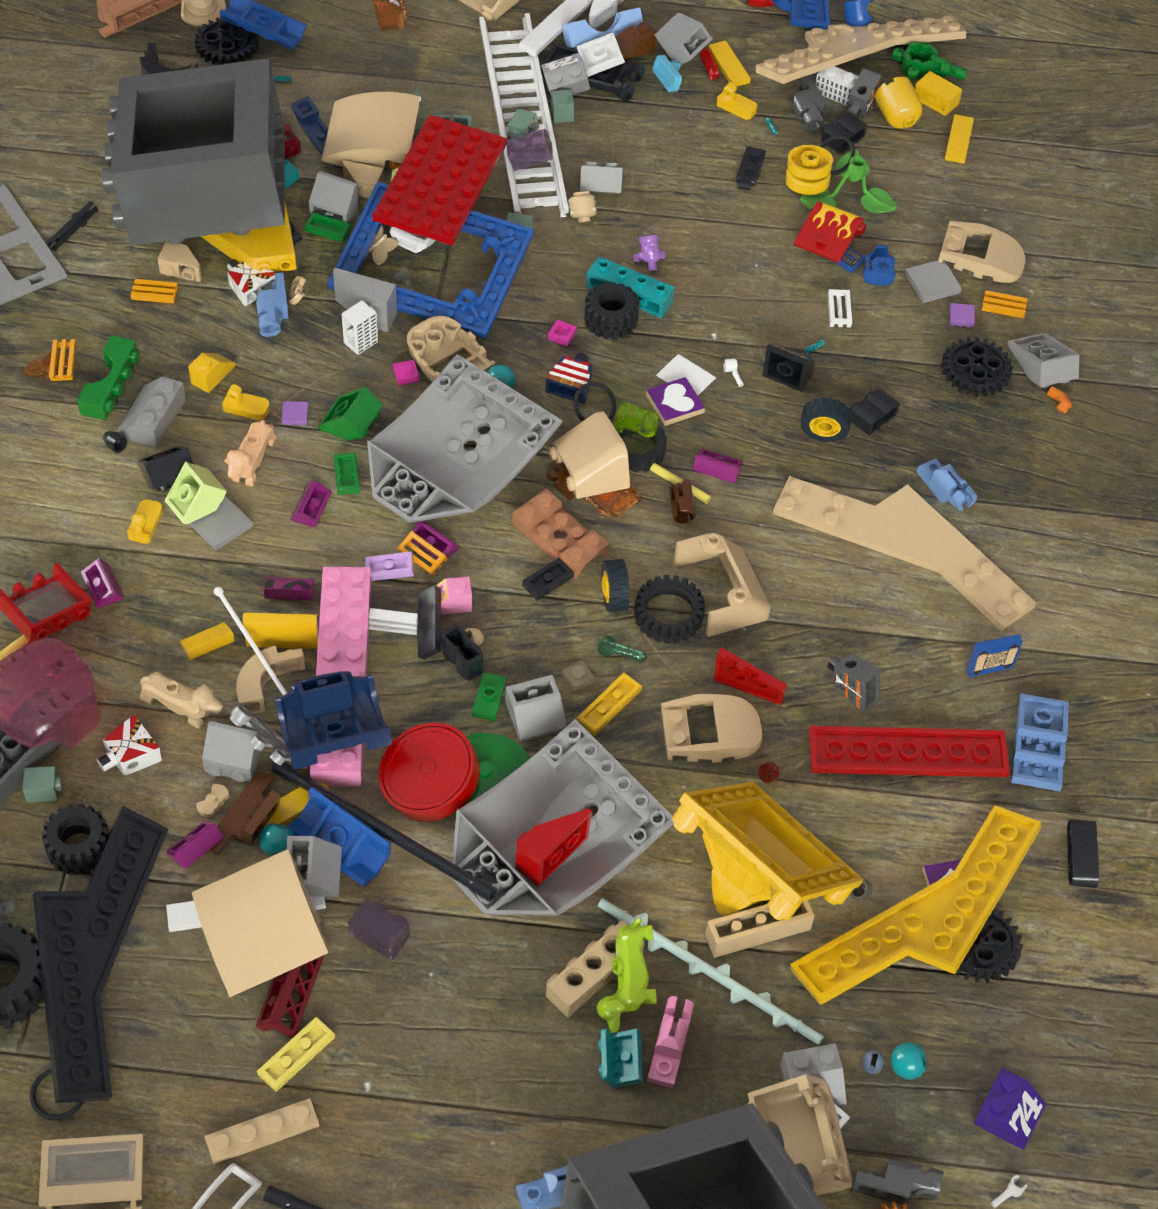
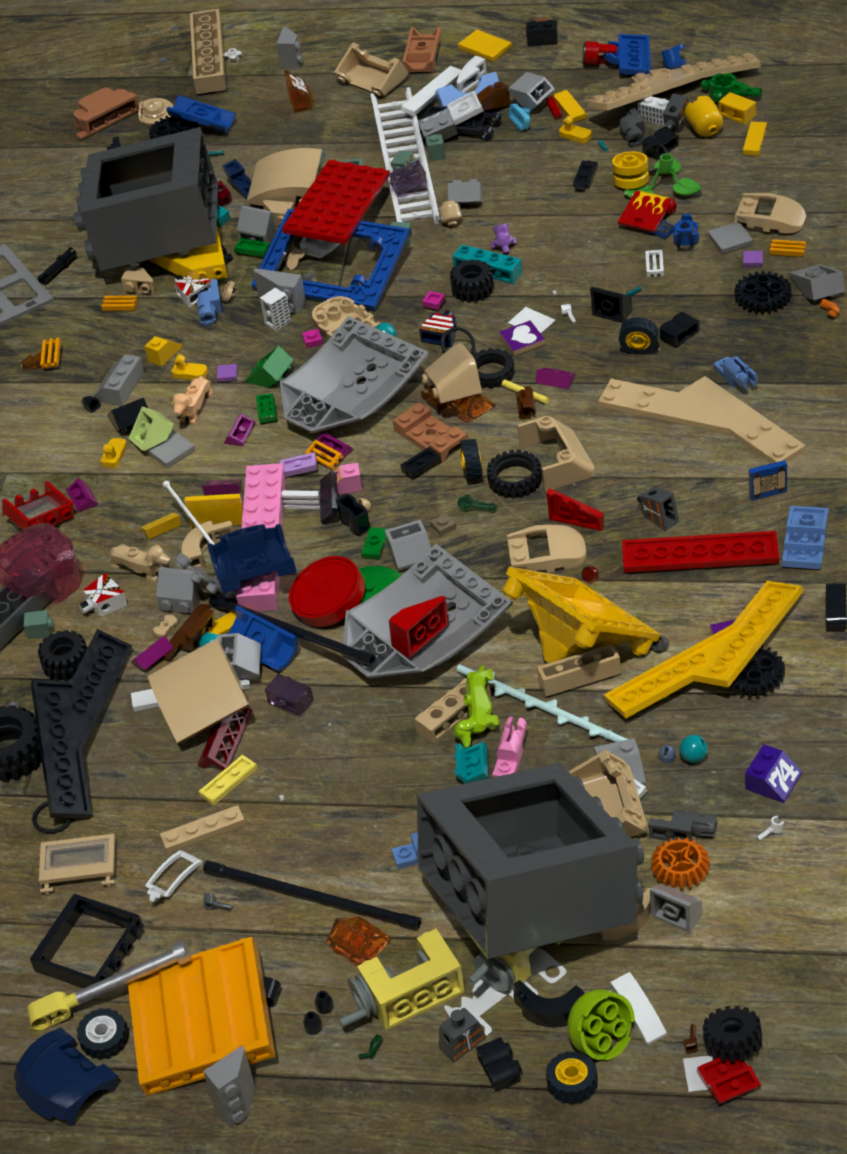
camera: 10 degrees right, 10 degrees down
green arch [77,335,140,421] -> none
yellow tile [576,672,642,736] -> none
clear neon green leg [614,401,659,437] -> none

